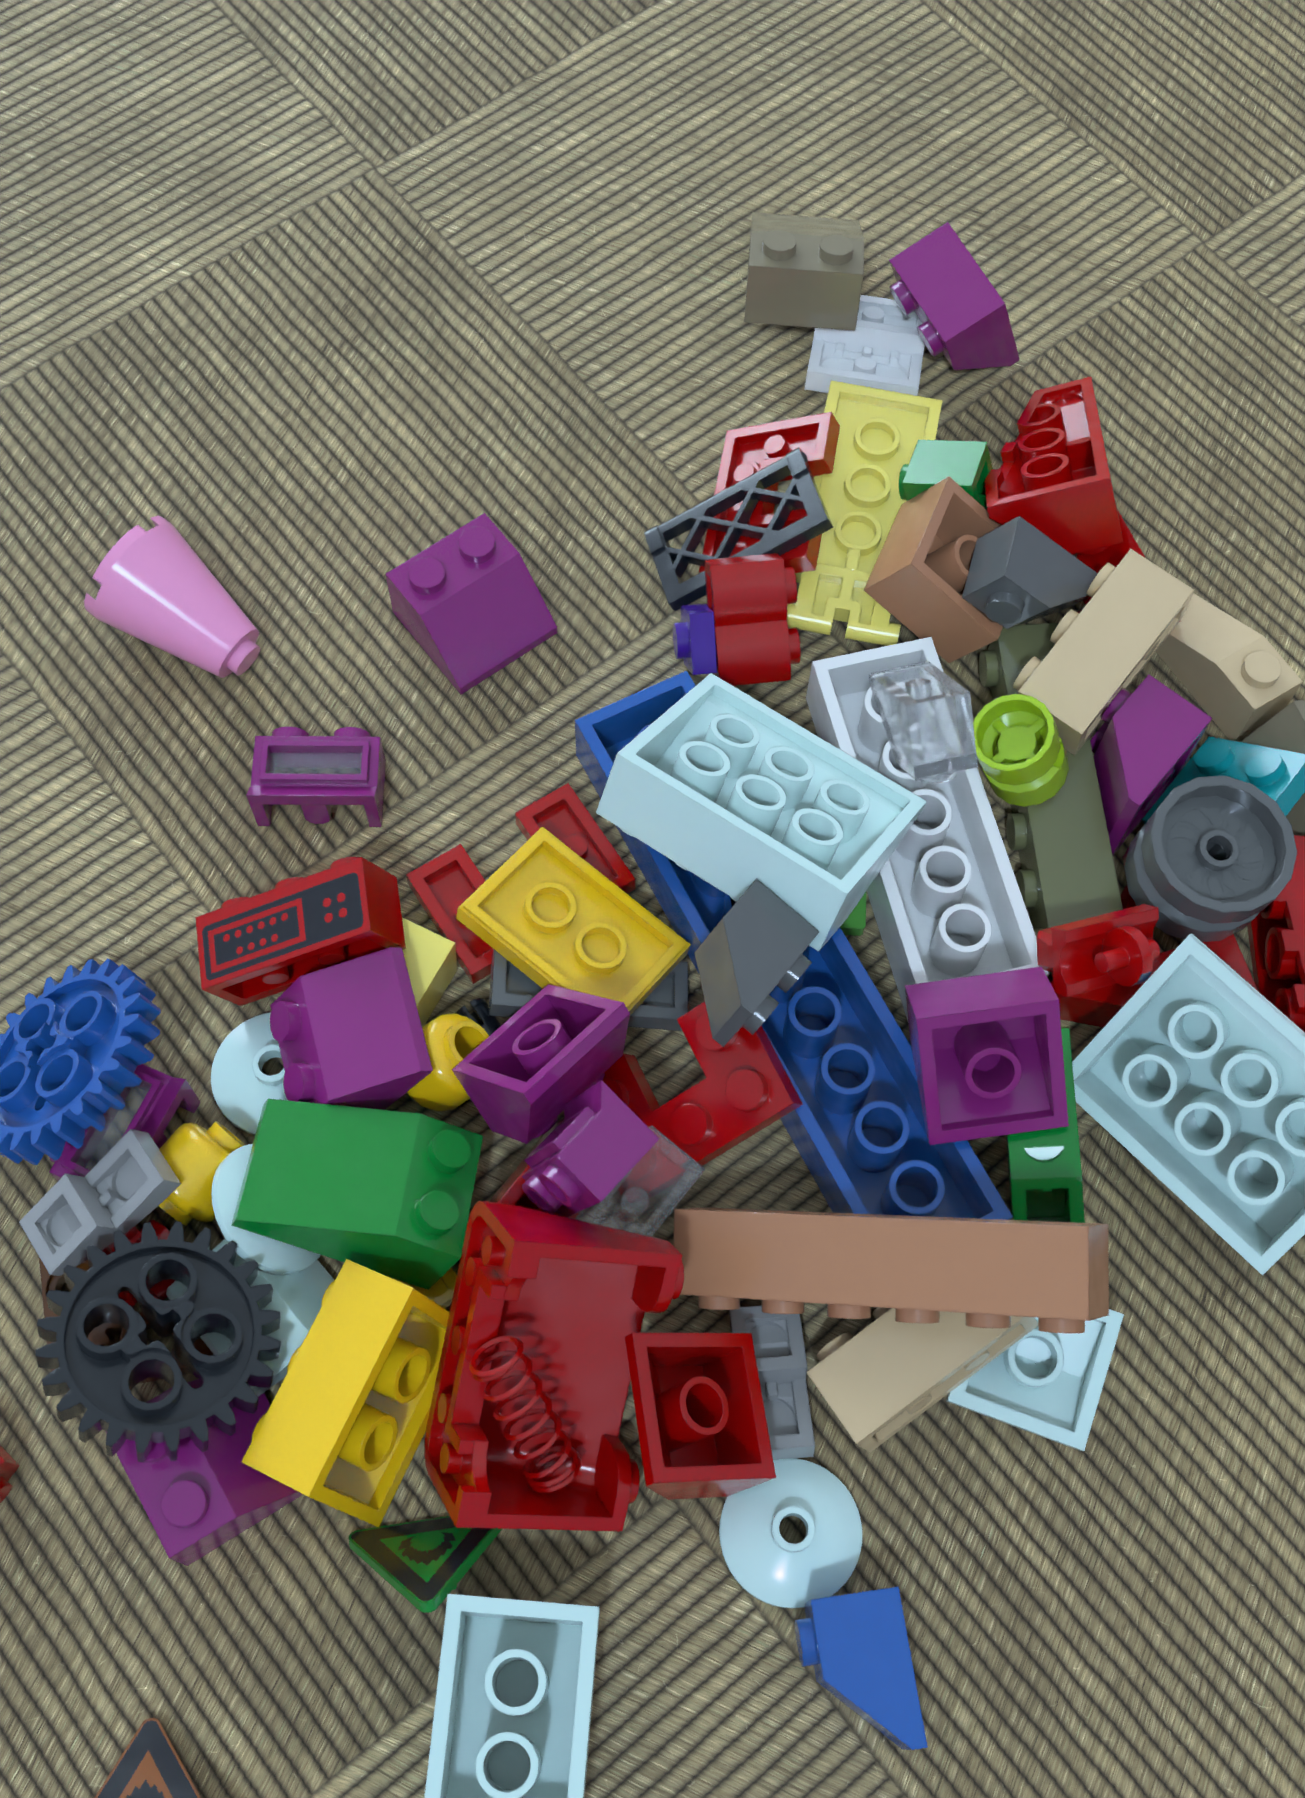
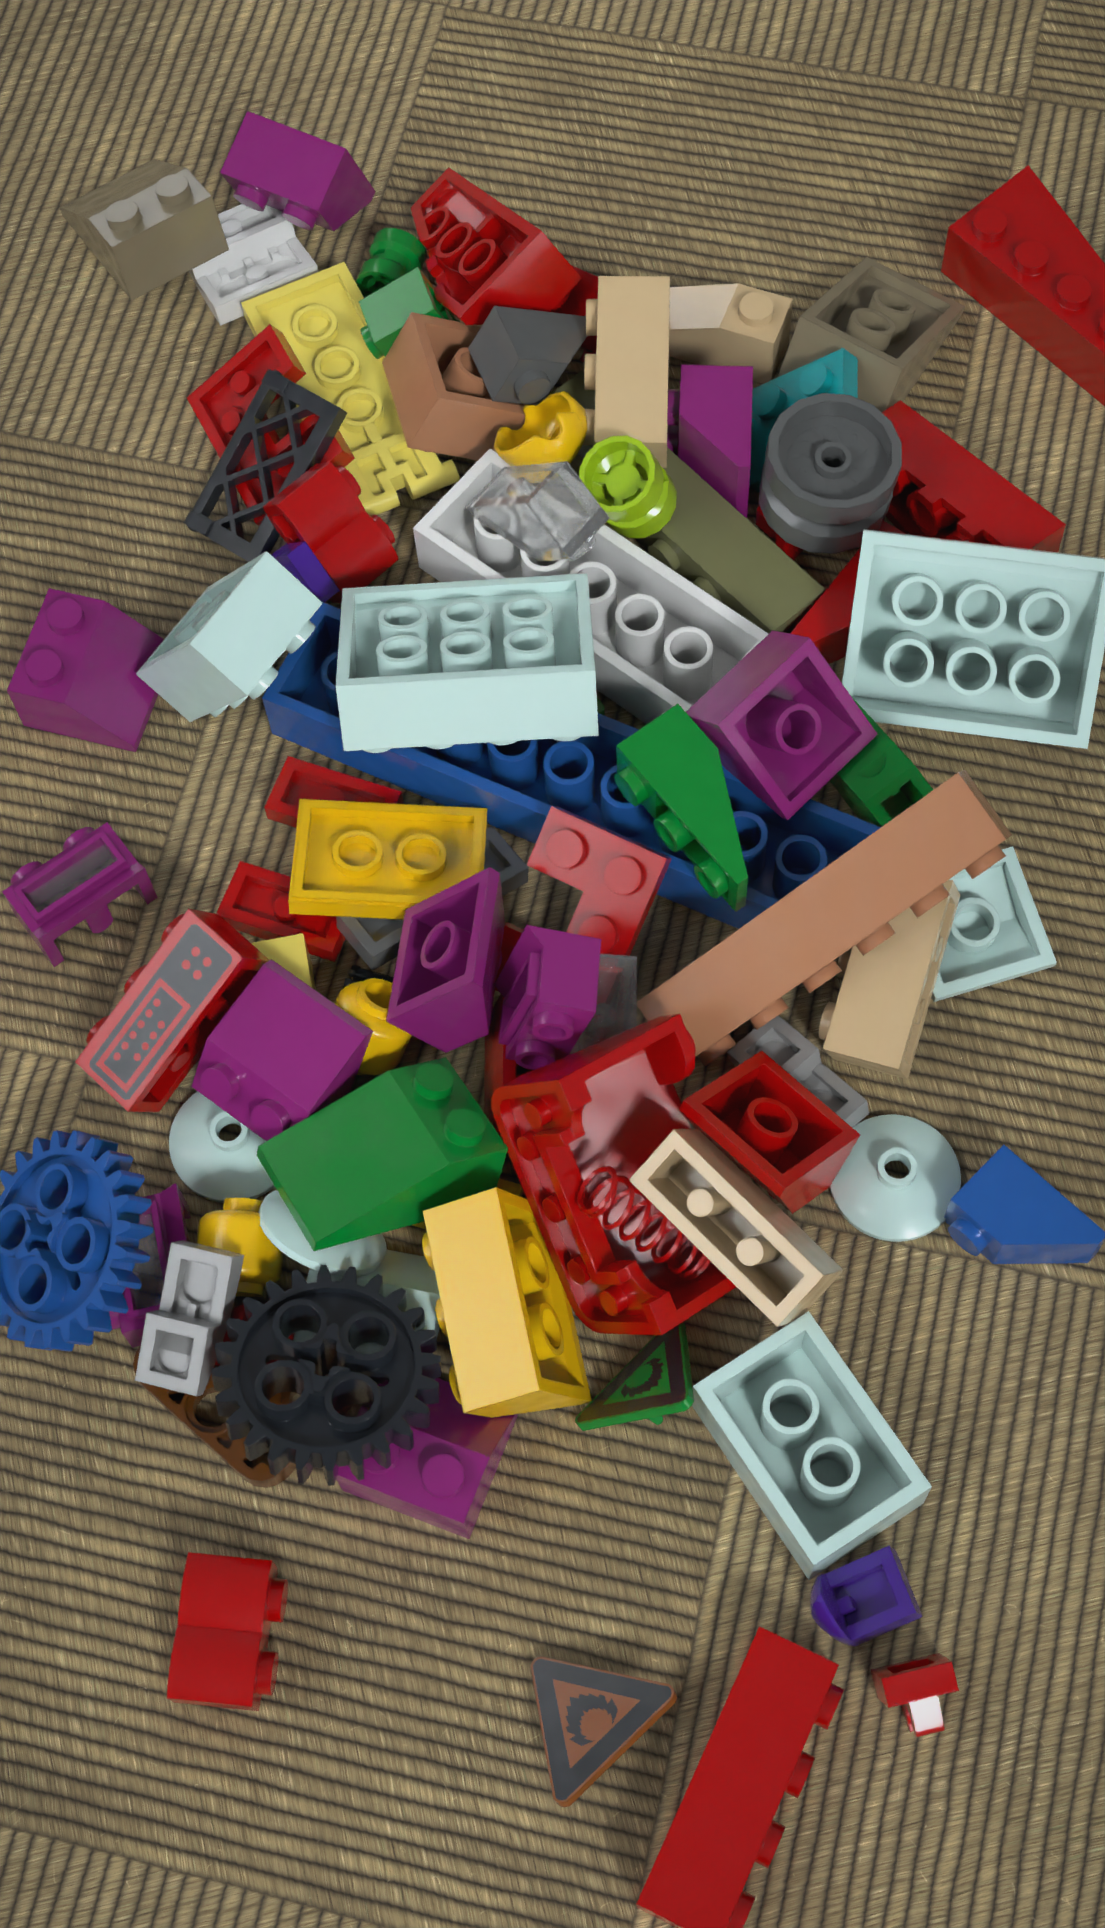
camera: 30 degrees left, 0 degrees up
dark grey slope [695,879,819,1047] -> none
red hips [1037,904,1160,997] -> none
none -> light aqua brick [136,551,322,722]
none -> green wheel [356,228,427,297]
none -> yellow hair [493,391,588,477]
none -> green slope [614,704,748,912]
none -> tan brick [629,1129,844,1327]

